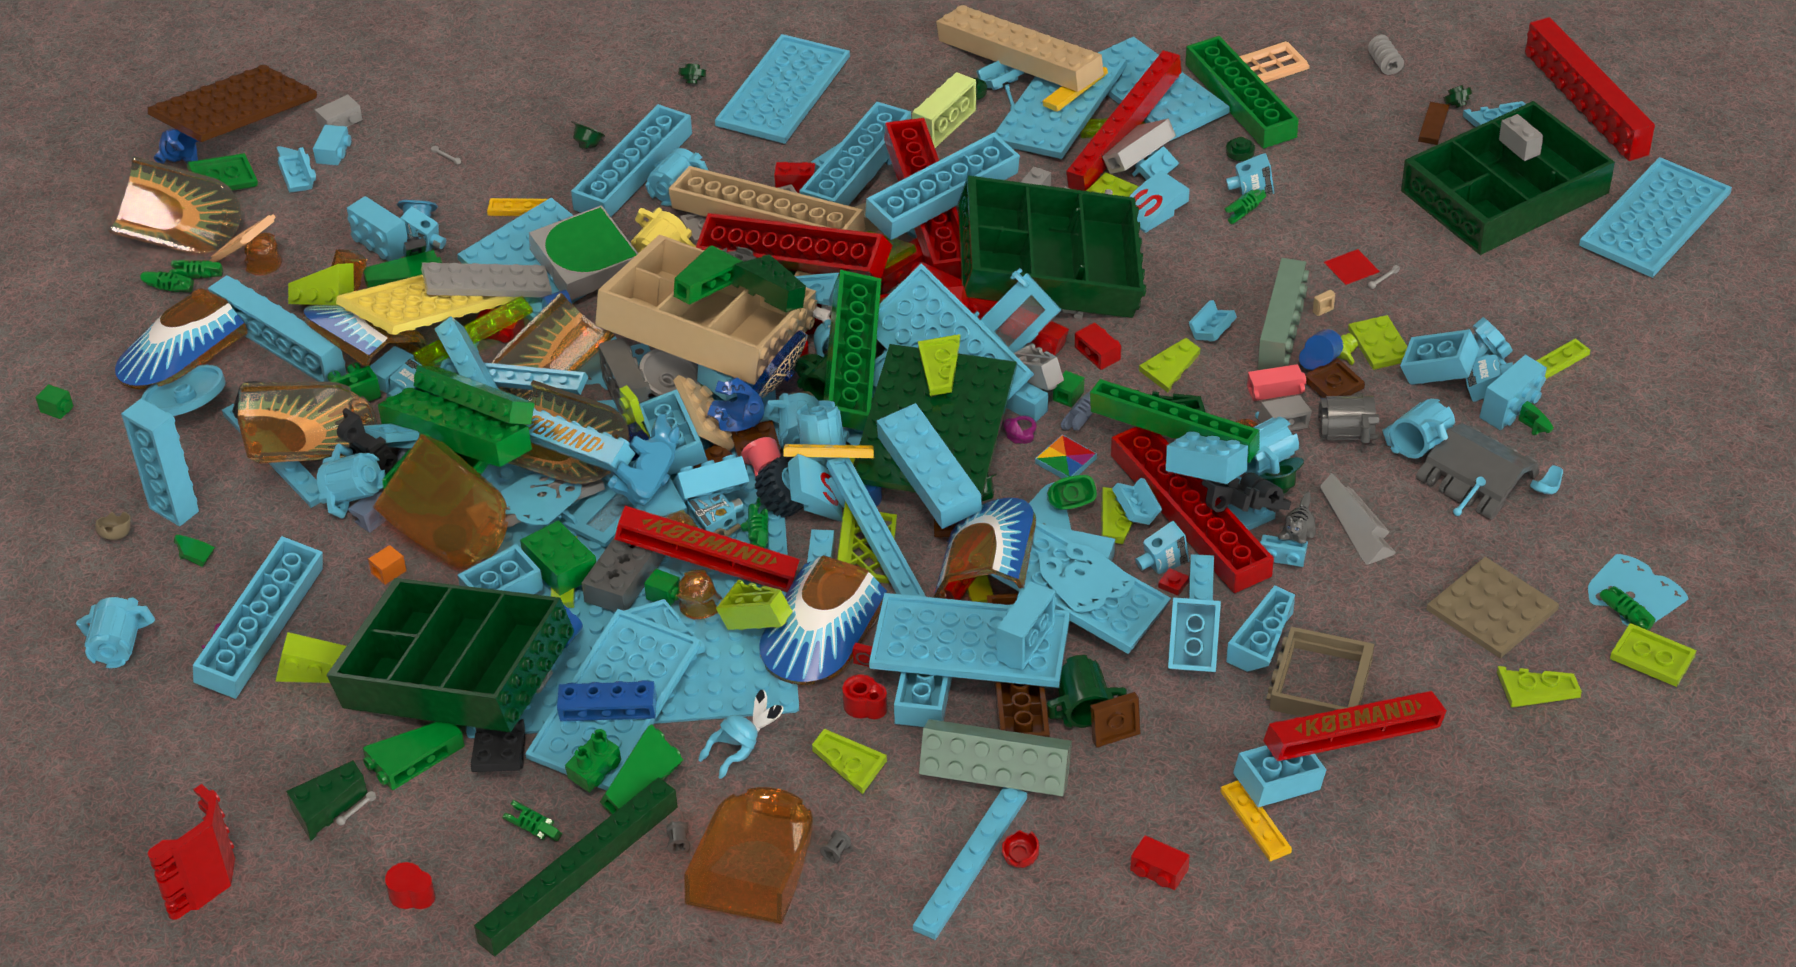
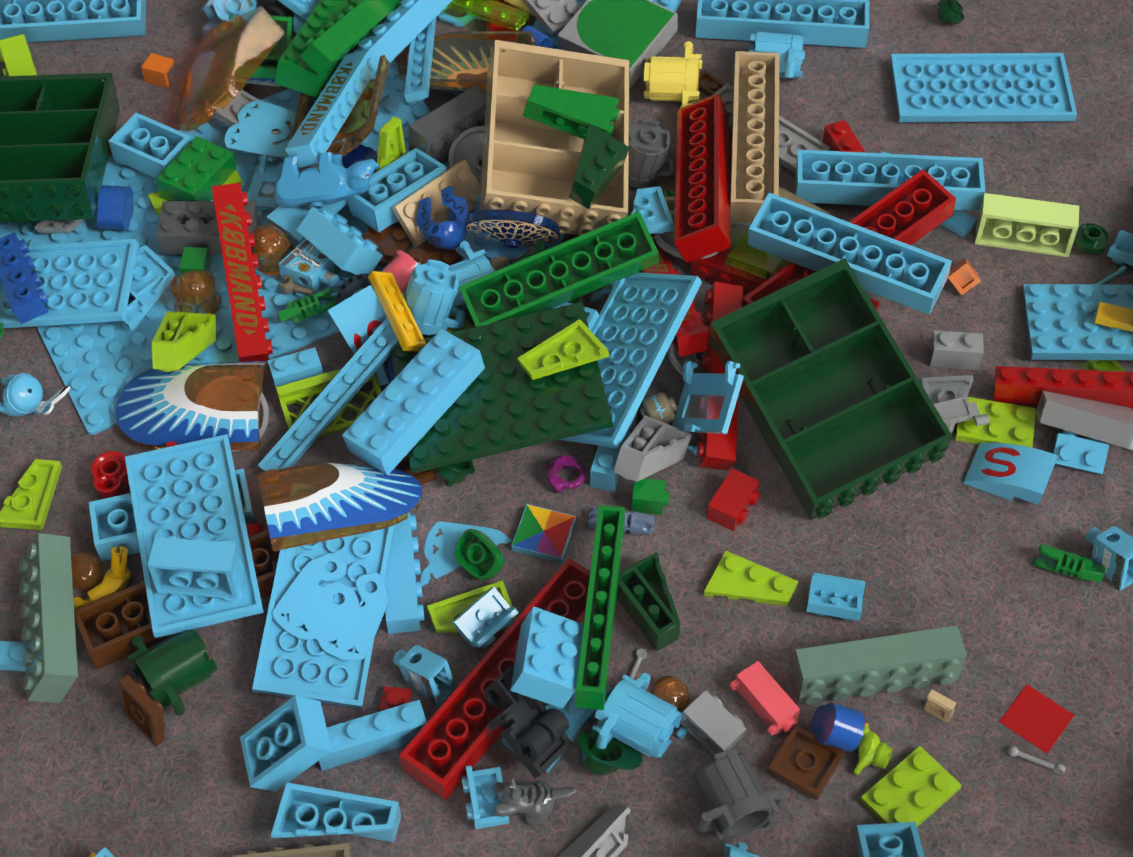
camera: 65 degrees right, 10 degrees up
none -> yellow arm [73,546,131,610]

